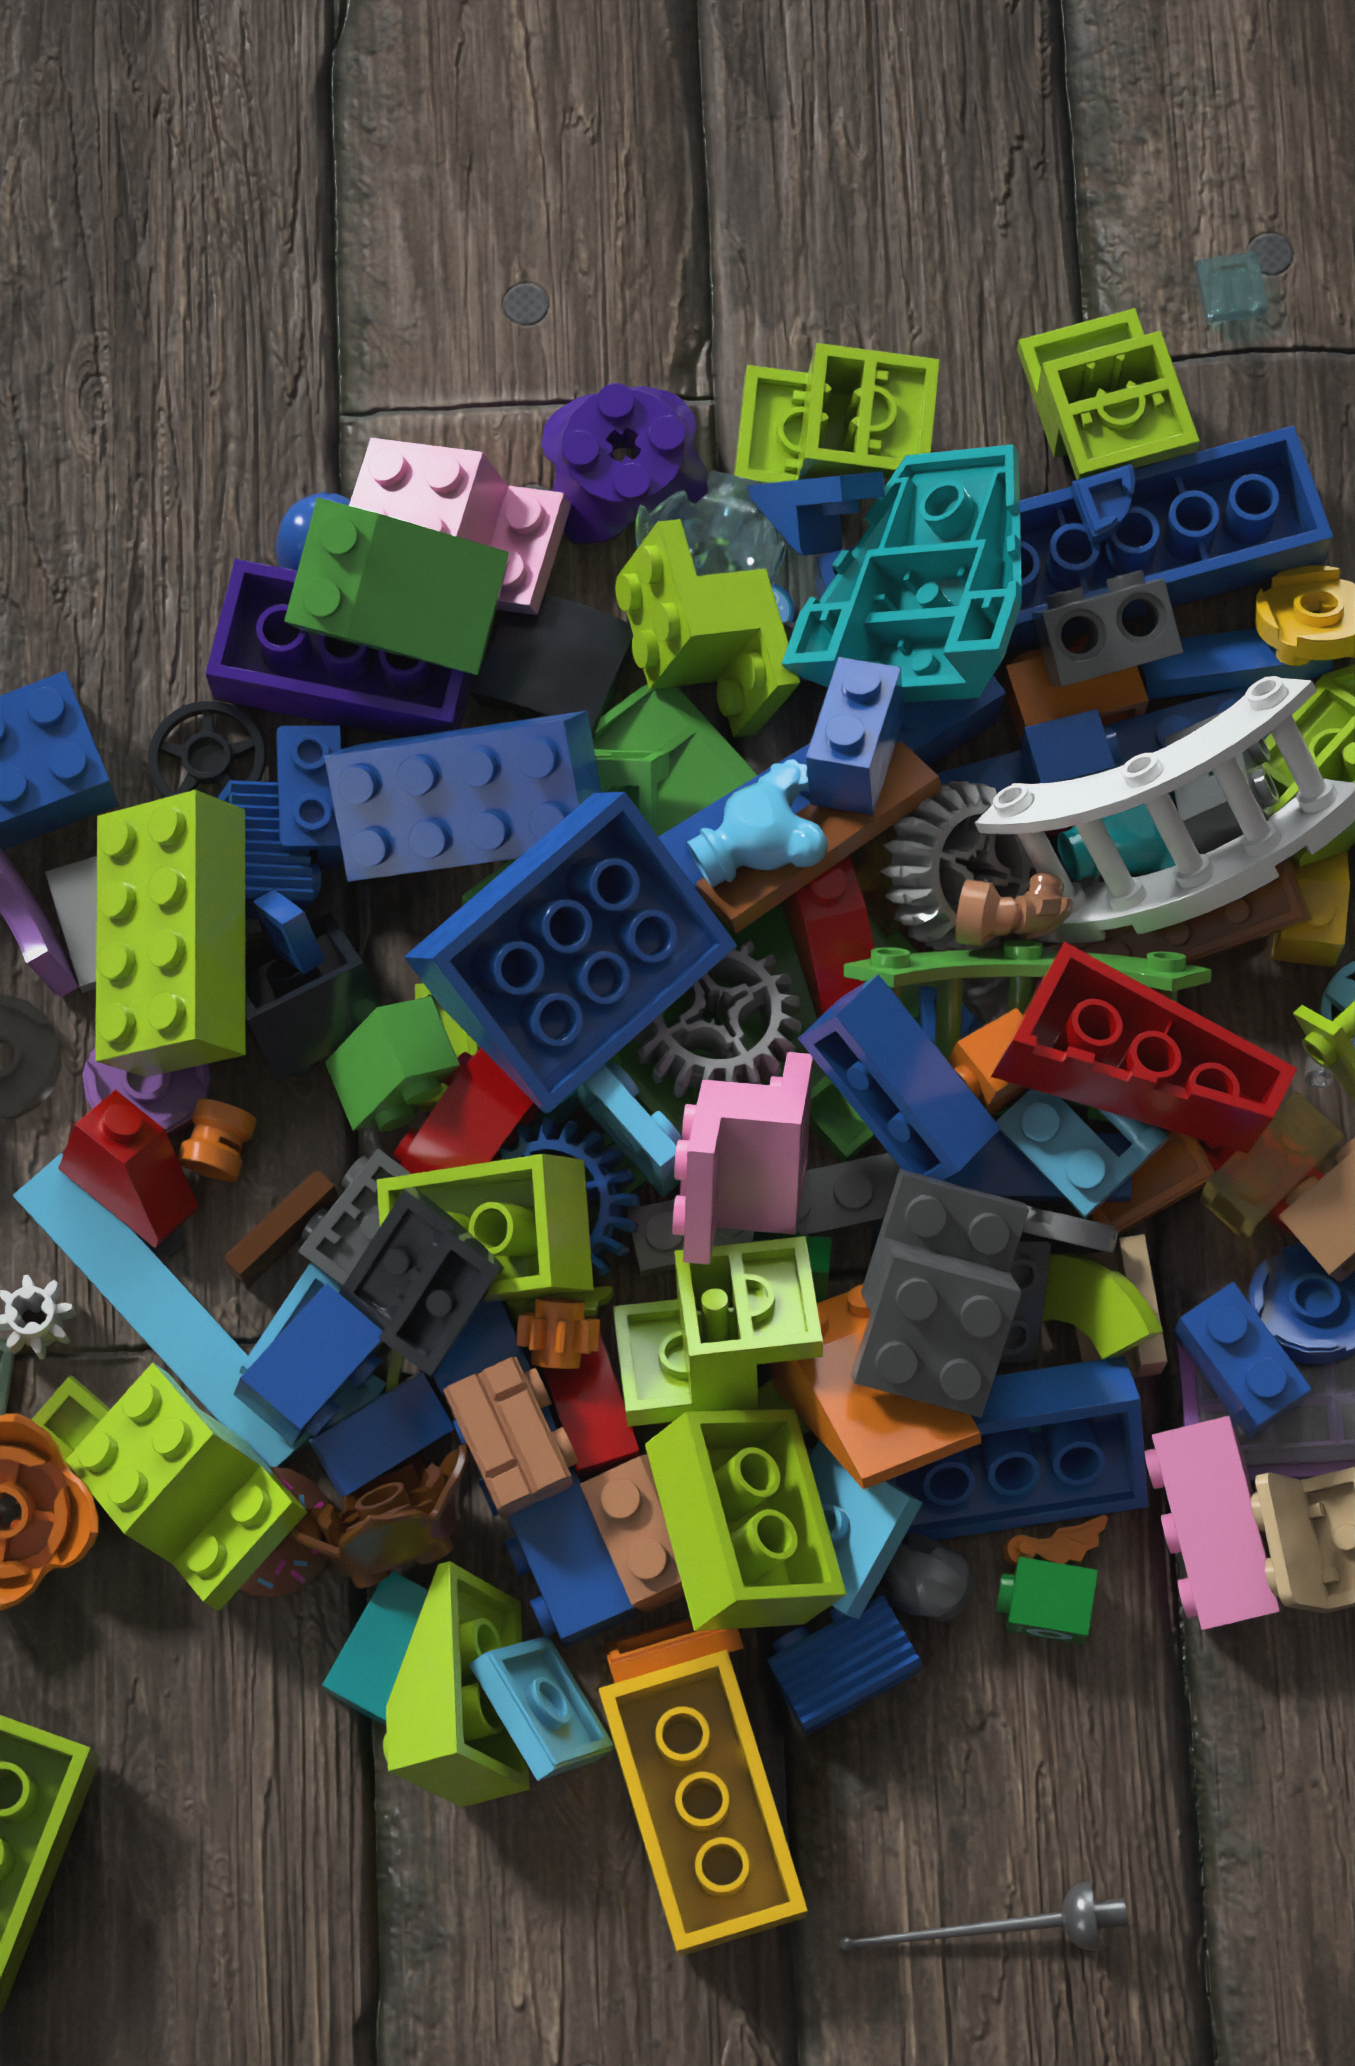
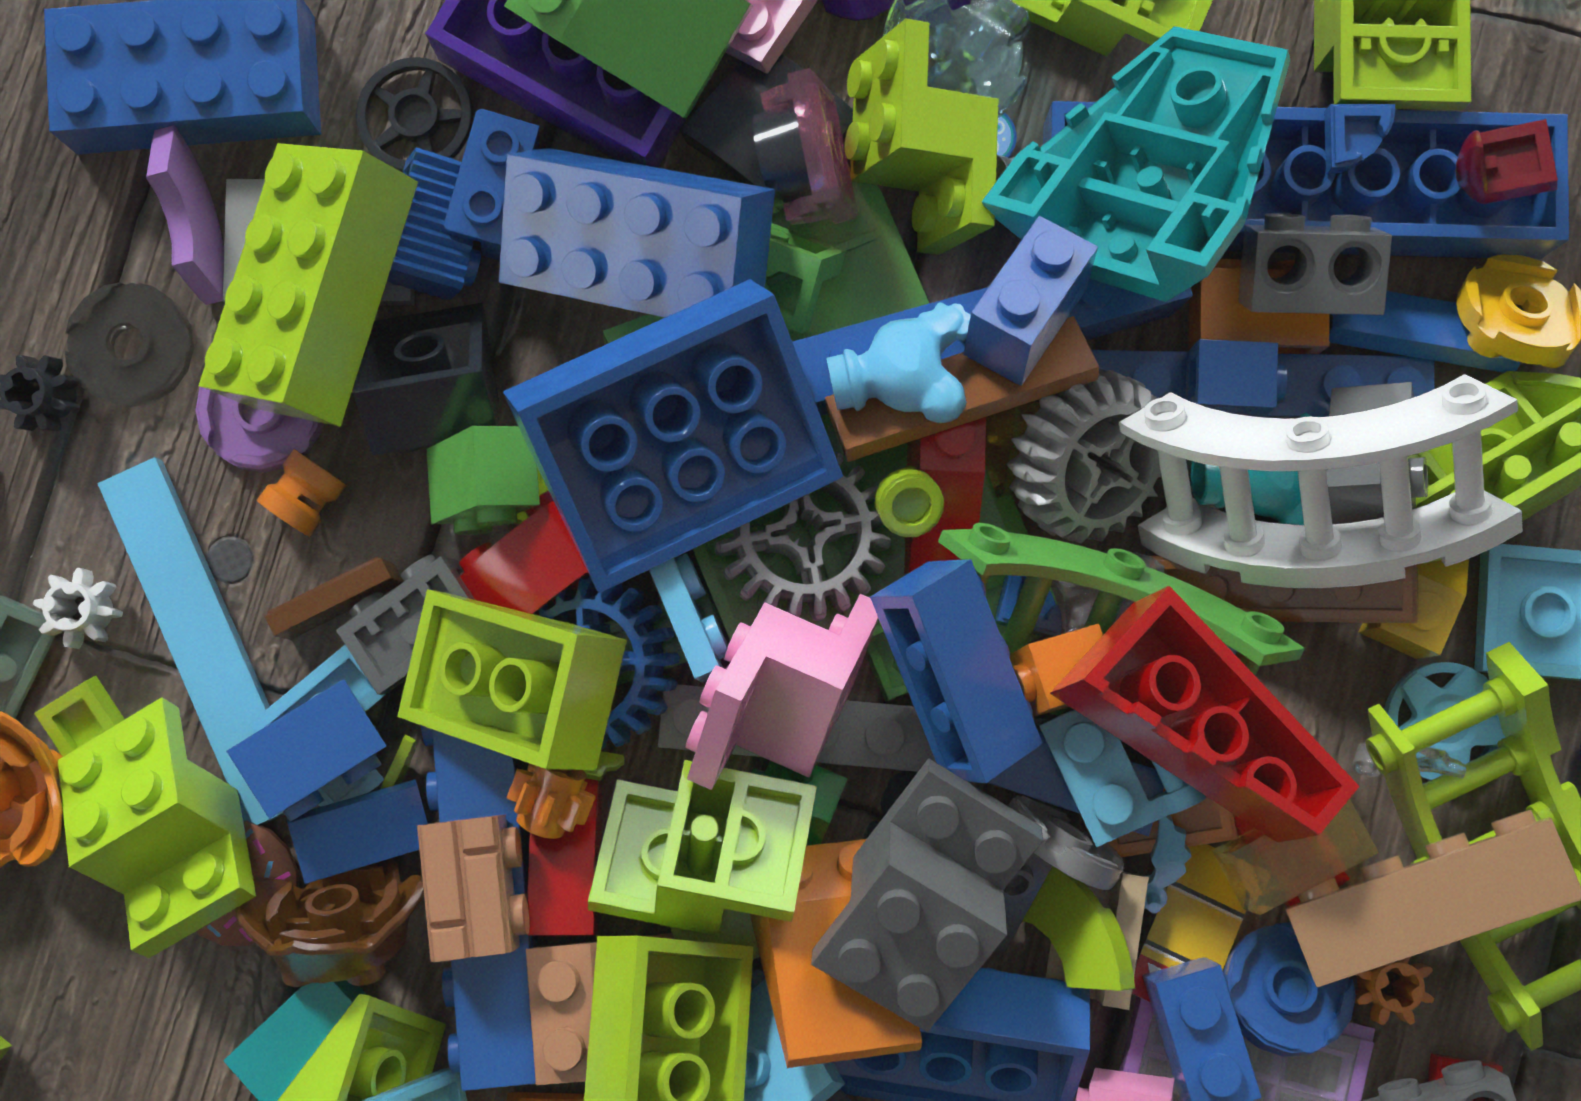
camera: 20 degrees right, 10 degrees up
red slope [58,1089,198,1248] -> none
blue tile [253,889,325,974] -> none
black slope [339,1187,504,1377] -> none
blue slope [748,471,885,556] -> none
nougat arm [956,872,1074,947] -> none
none -> clear pink piece [753,68,859,225]
none -> lime tile [875,465,944,537]
none -> yellow sticker [1132,844,1261,1003]
none -> medium azure piece [1144,815,1191,913]
none -> dark red plate [1455,119,1558,204]

